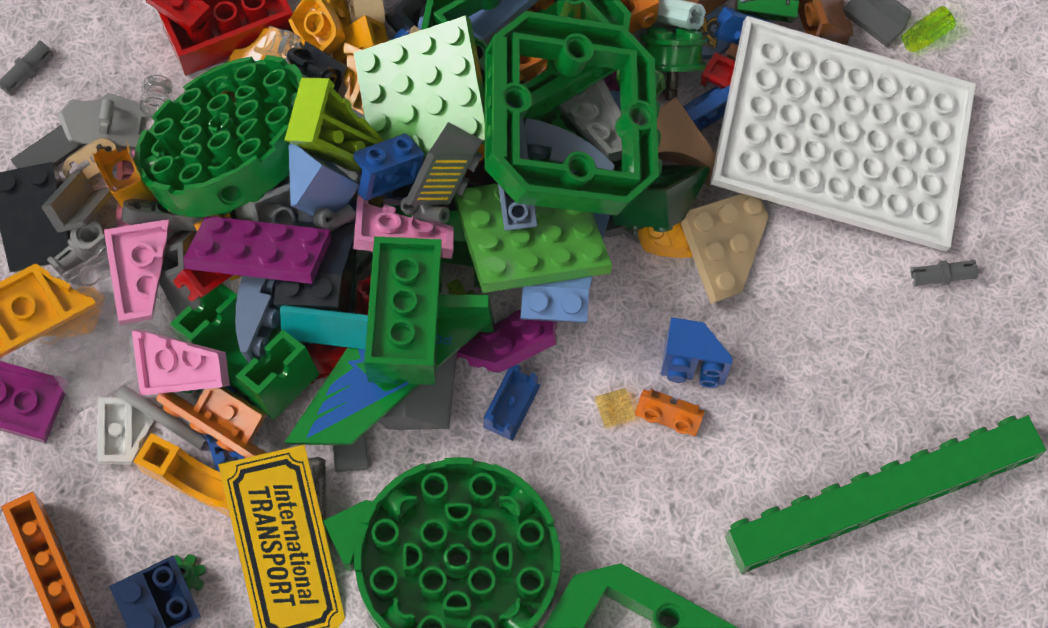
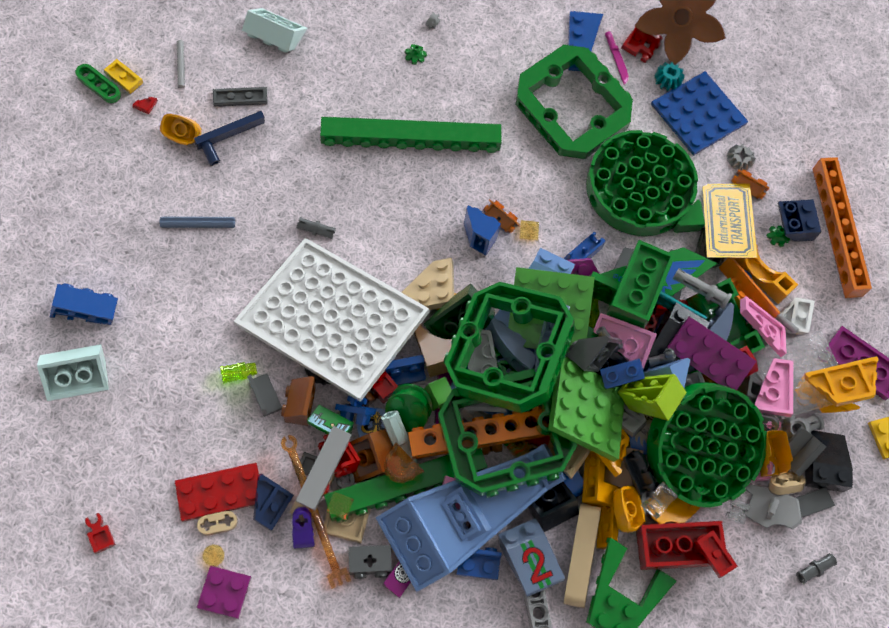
camera: 165 degrees left, 0 degrees up
none -> light grey pin [673,269,732,310]

